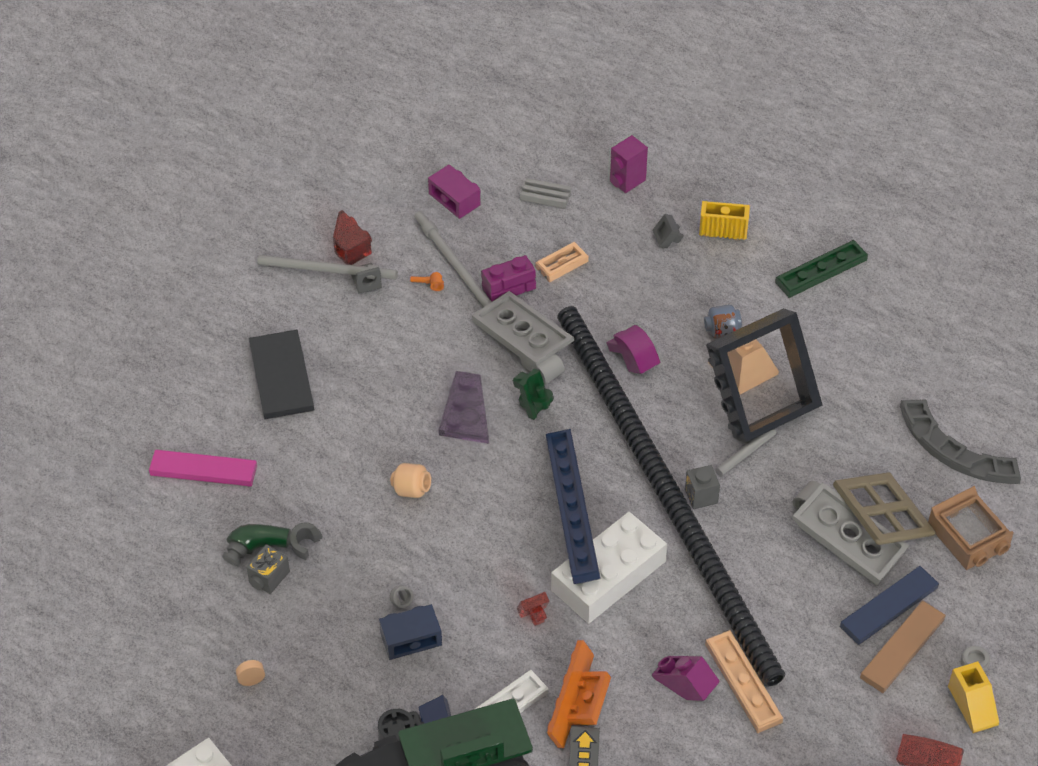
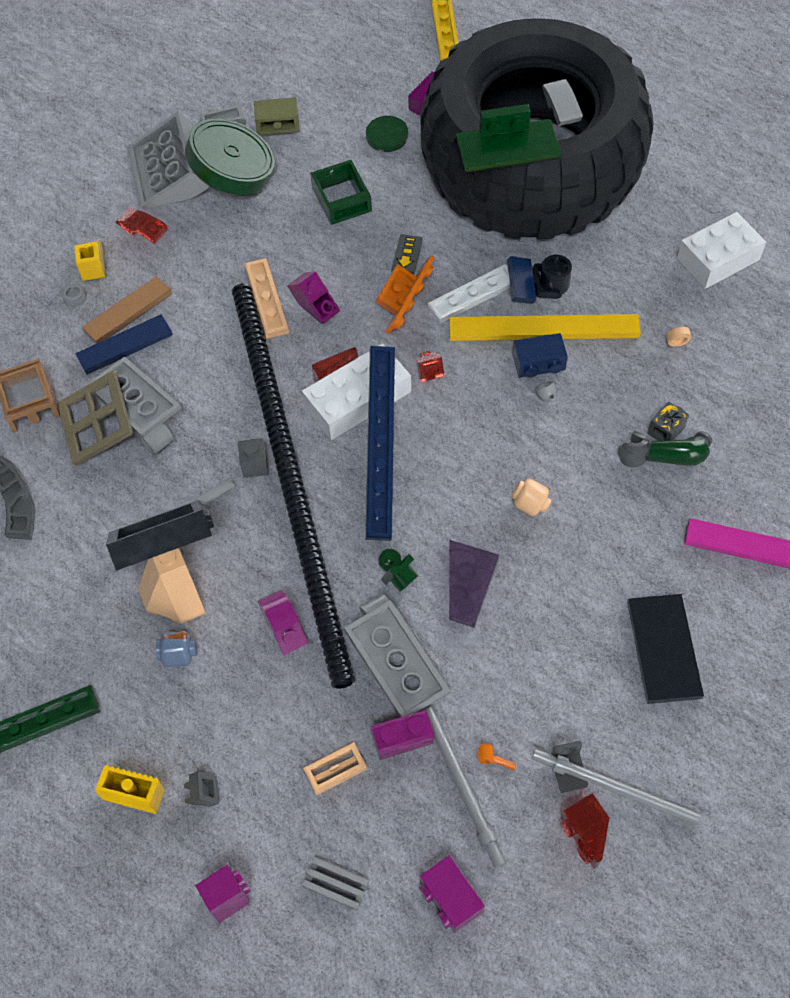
camera: 170 degrees left, 10 degrees up
none -> clear red slope [311,347,358,383]
none -> yellow tile [449,314,641,341]

